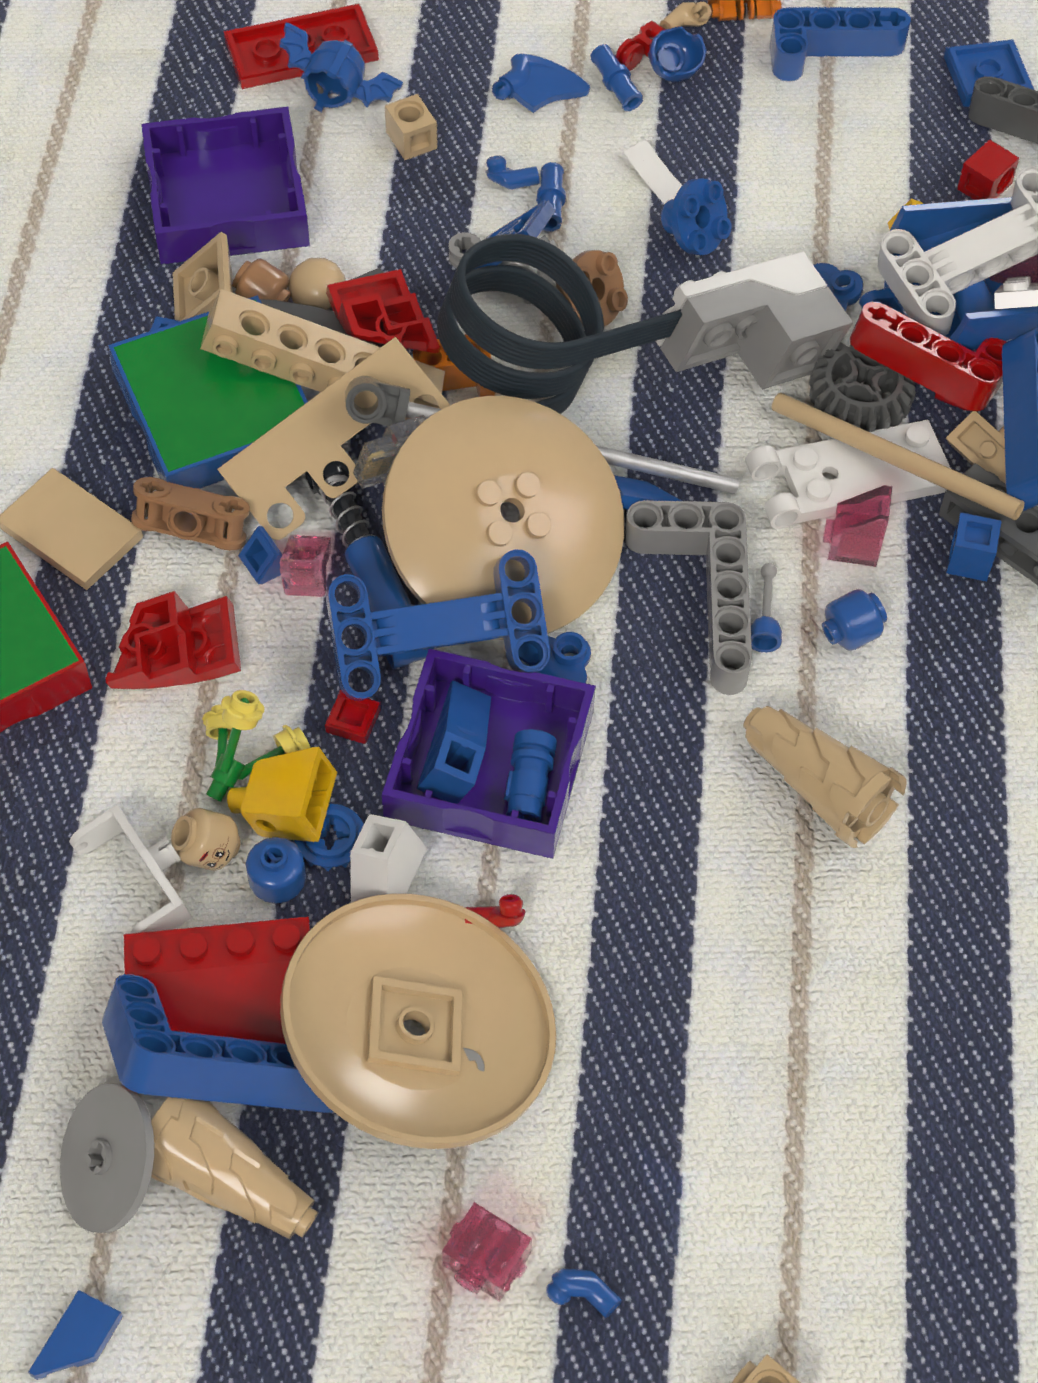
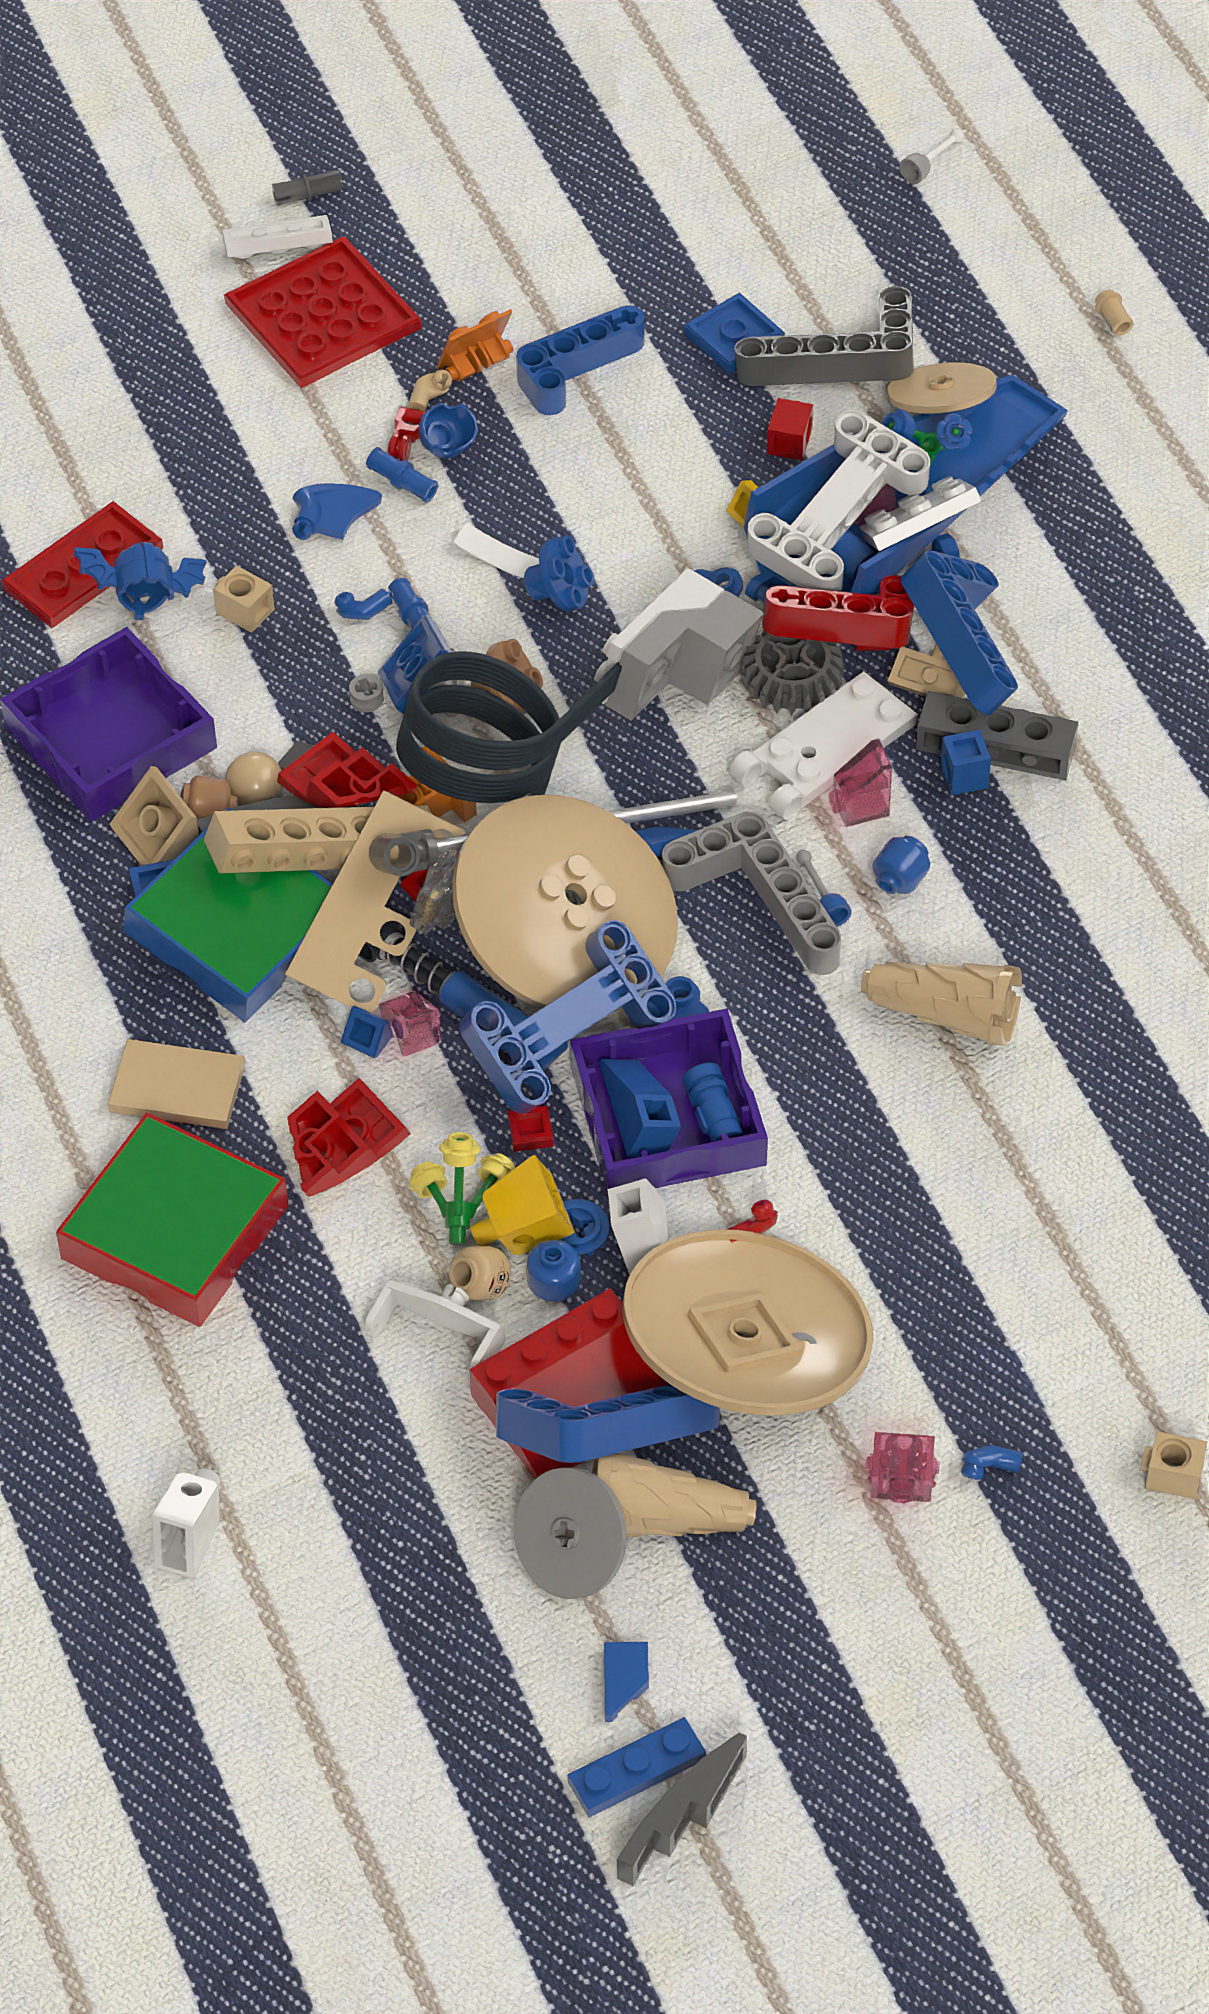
camera: 25 degrees left, 5 degrees down
medium nougat piece [131,477,250,551] -> none
tan piece [772,393,1025,520] -> none

